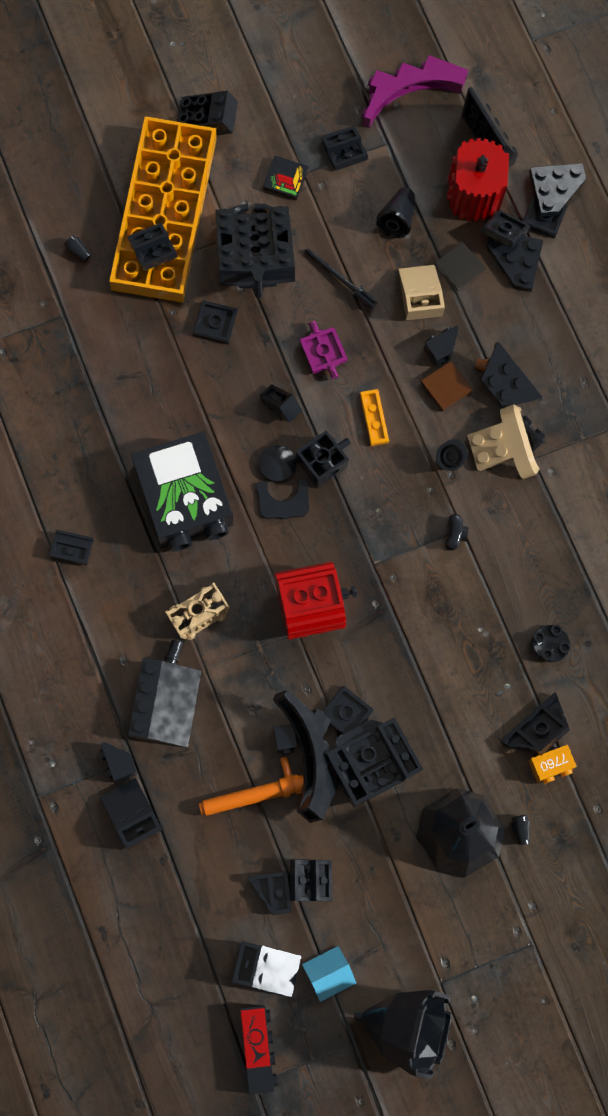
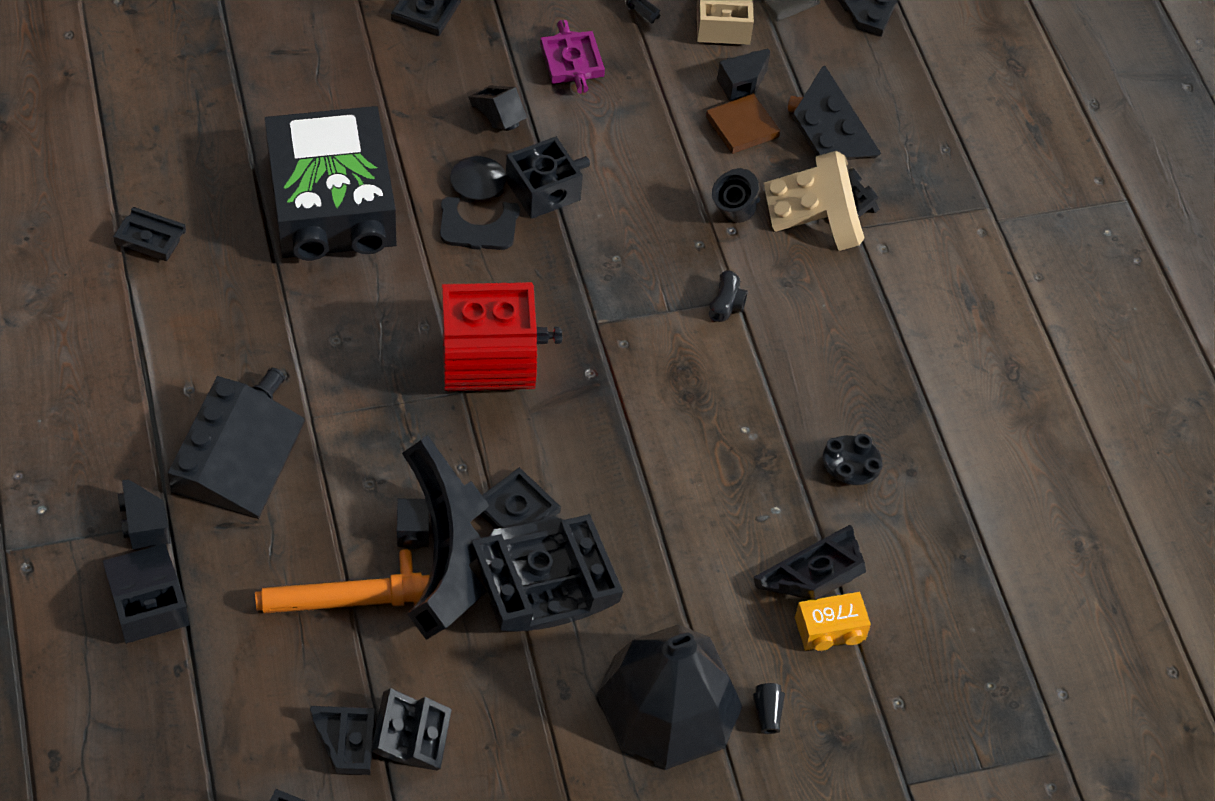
camera: 10 degrees right, 20 degrees down
tan piece [165,583,229,640] -> none
light orange tile [359,389,389,446] -> none

